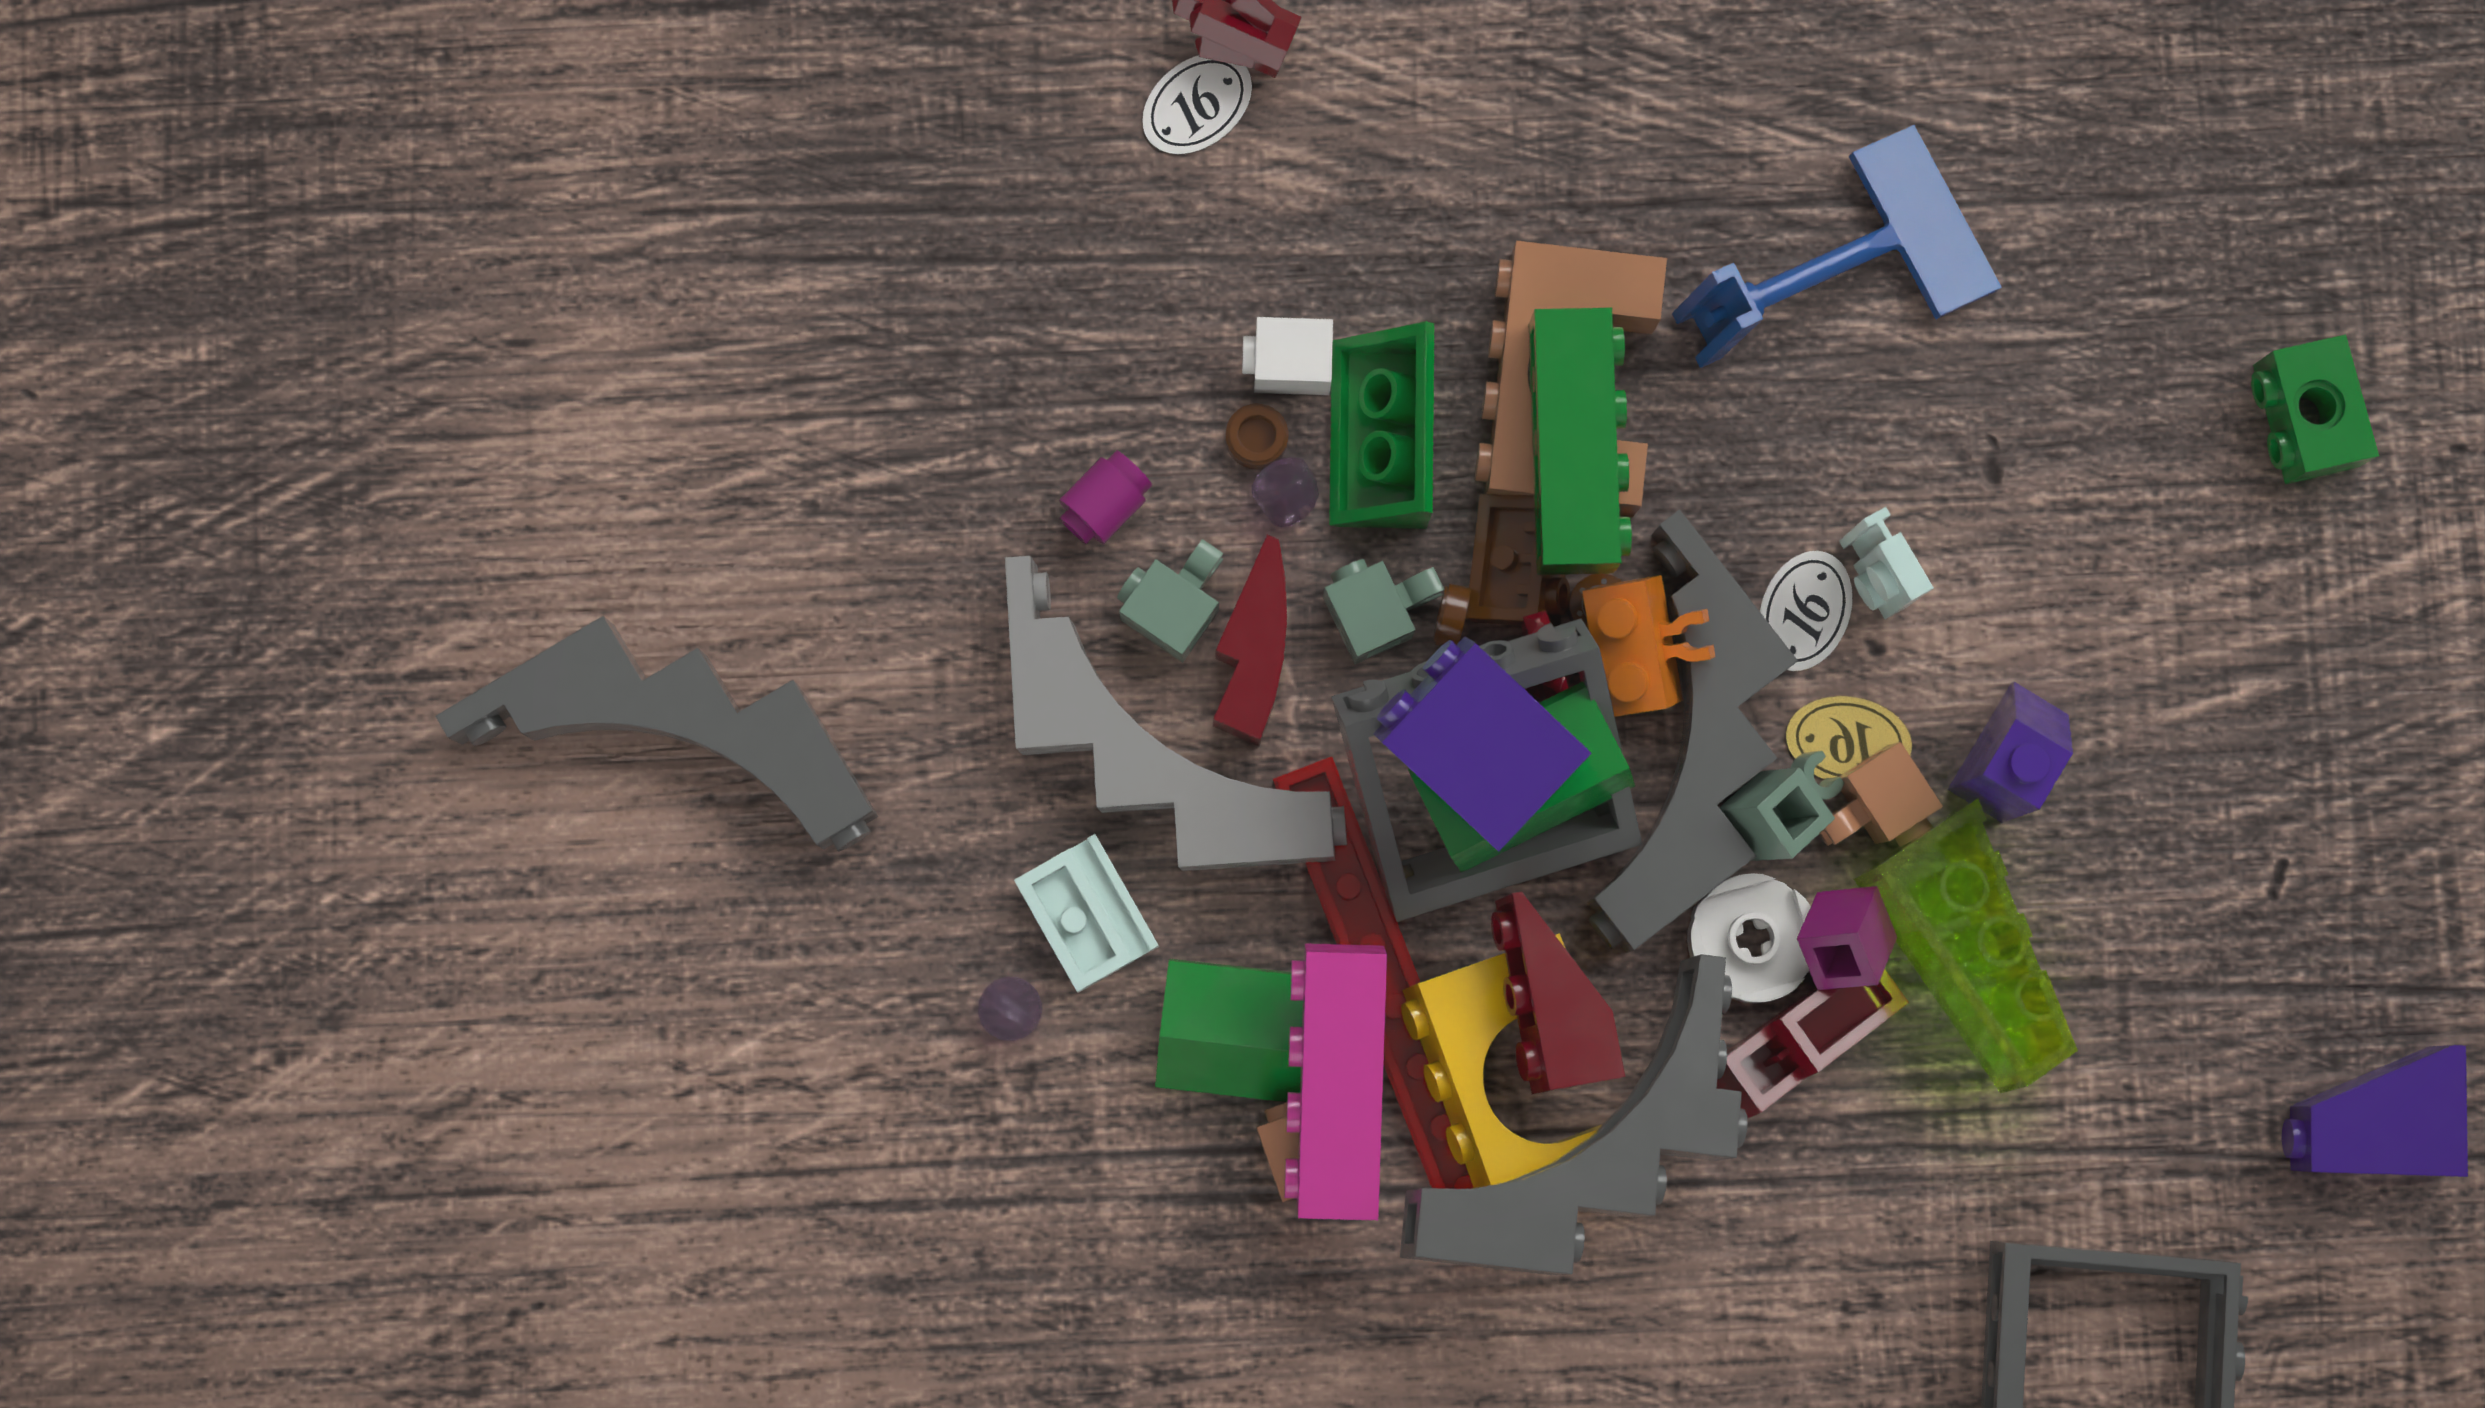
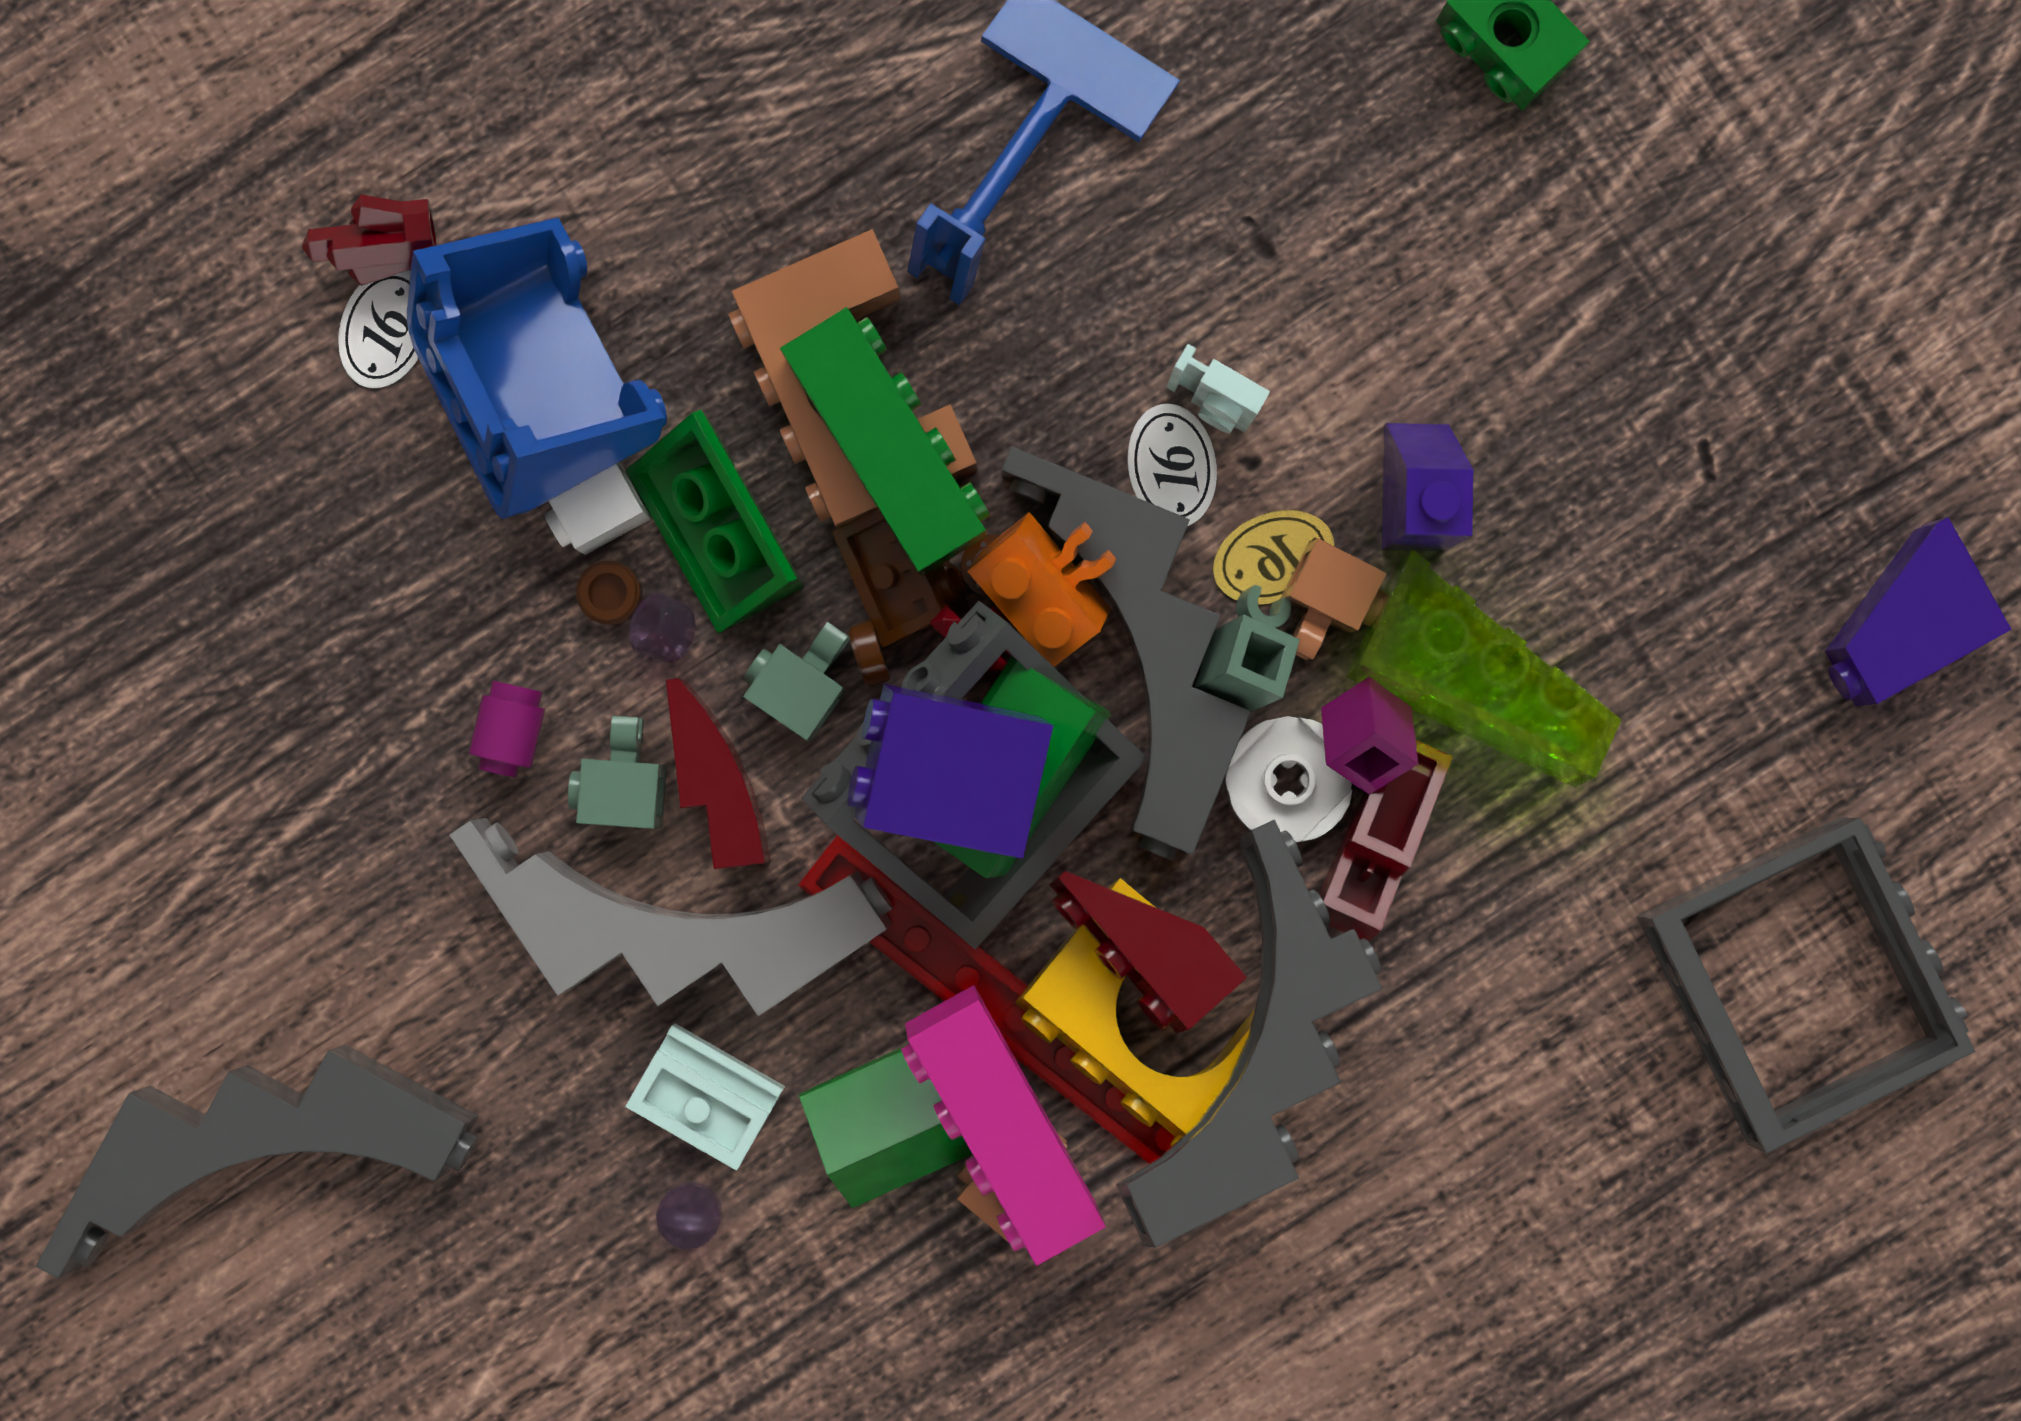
camera: 30 degrees left, 5 degrees up
none -> blue windscreen [407,217,667,519]

